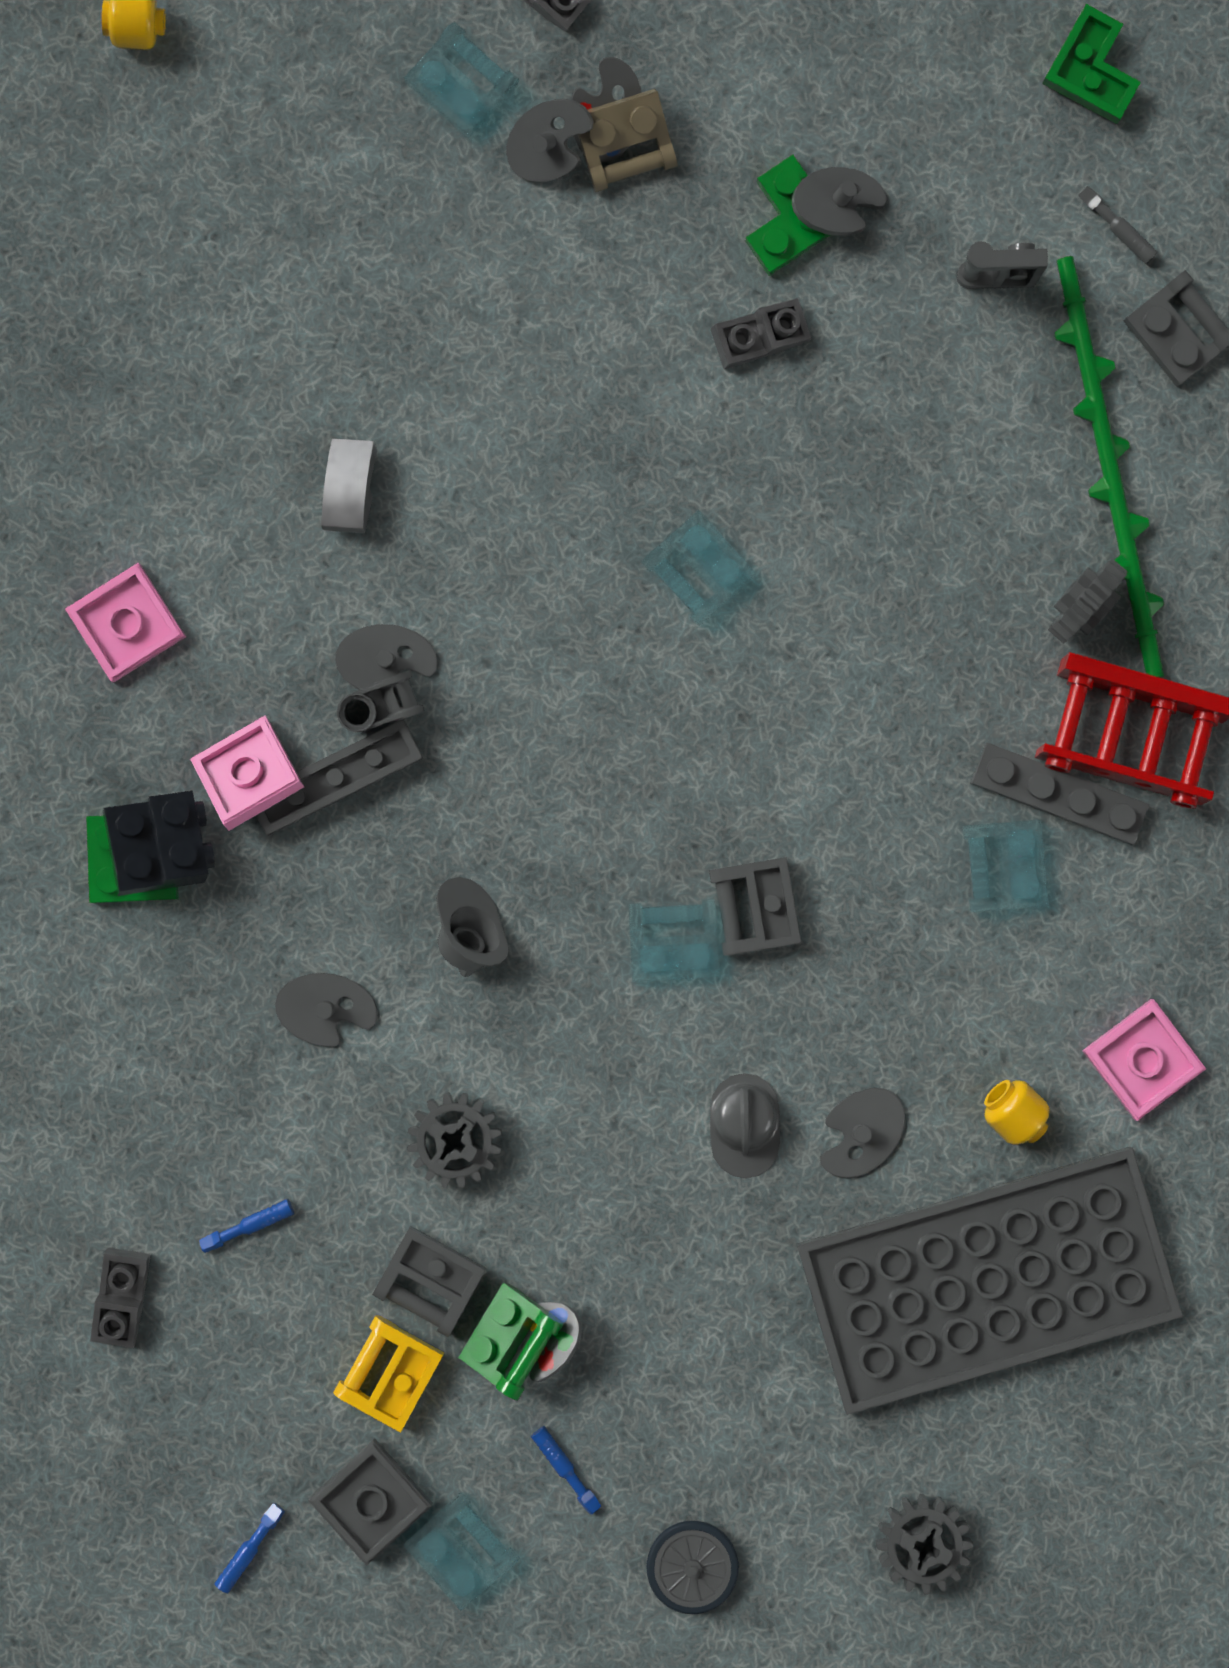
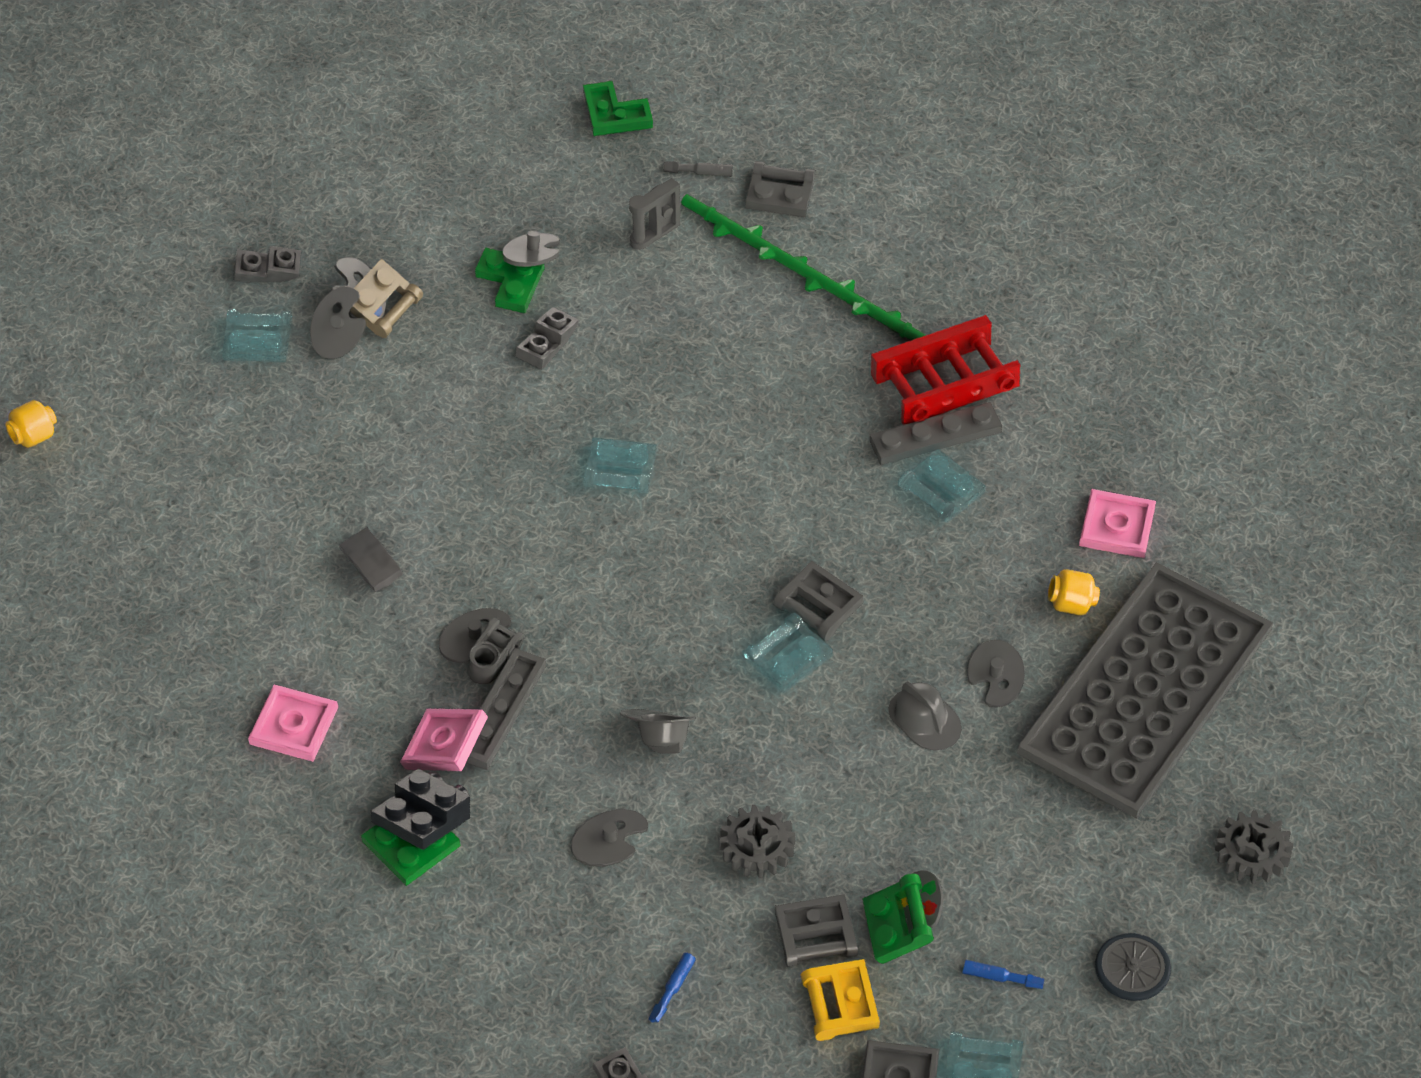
camera: 40 degrees left, 35 degrees down
dark grey gear [1048,558,1127,644] -> none

